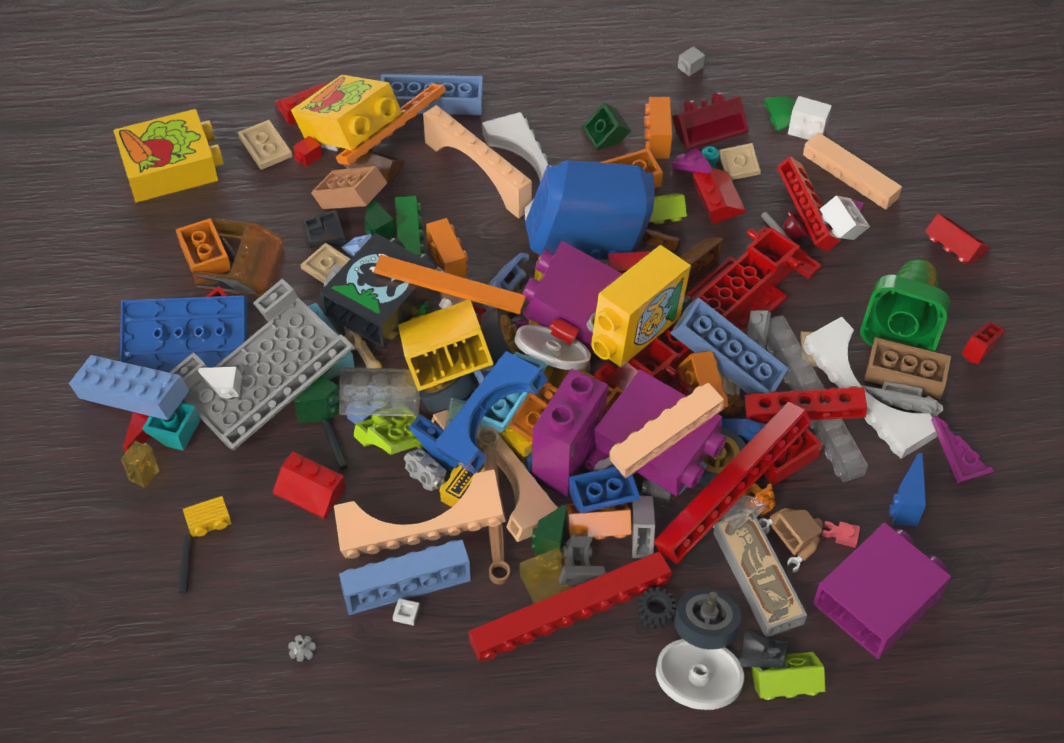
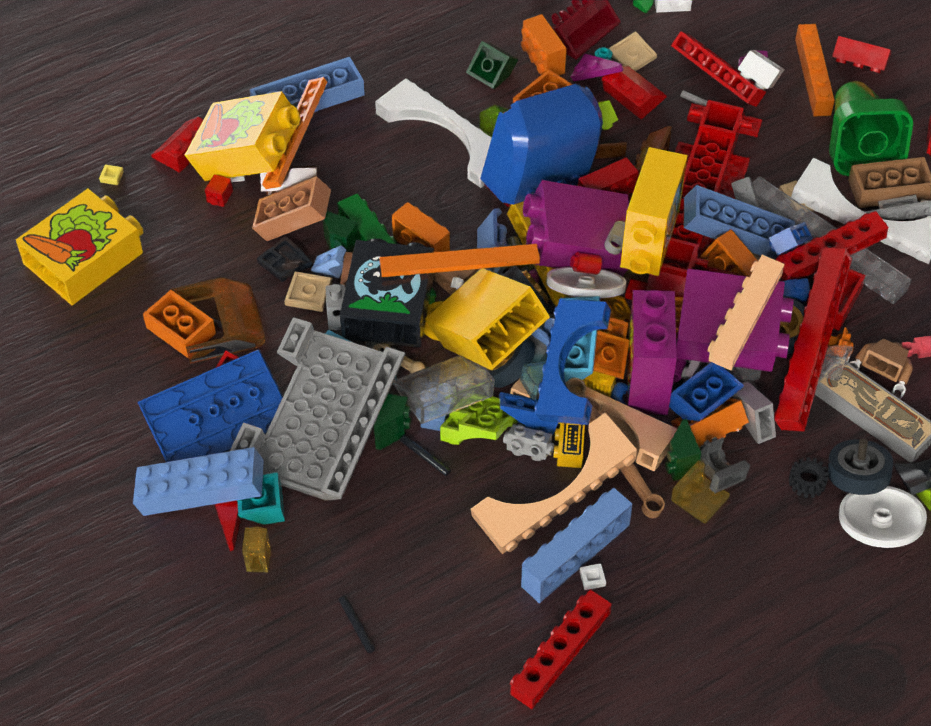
camera: 25 degrees left, 0 degrees up
yellow brick [183,496,231,537] -> none
white slope [198,367,242,399] -> none
tan plate [238,120,292,170] -> none
red slope [273,452,346,519] -> none
light grey plant [288,635,316,662] -> none
light nougat arch [423,105,532,219] -> none
red brick [469,551,671,662] -> none
dark red hat [783,211,810,239] -> none
light nougat brick [803,132,902,209] -> none
none -> light yellow tile [99,165,124,185]
none -> red brick [510,589,612,709]
none -> slope [769,222,813,255]
none -> orange brick [795,24,835,117]

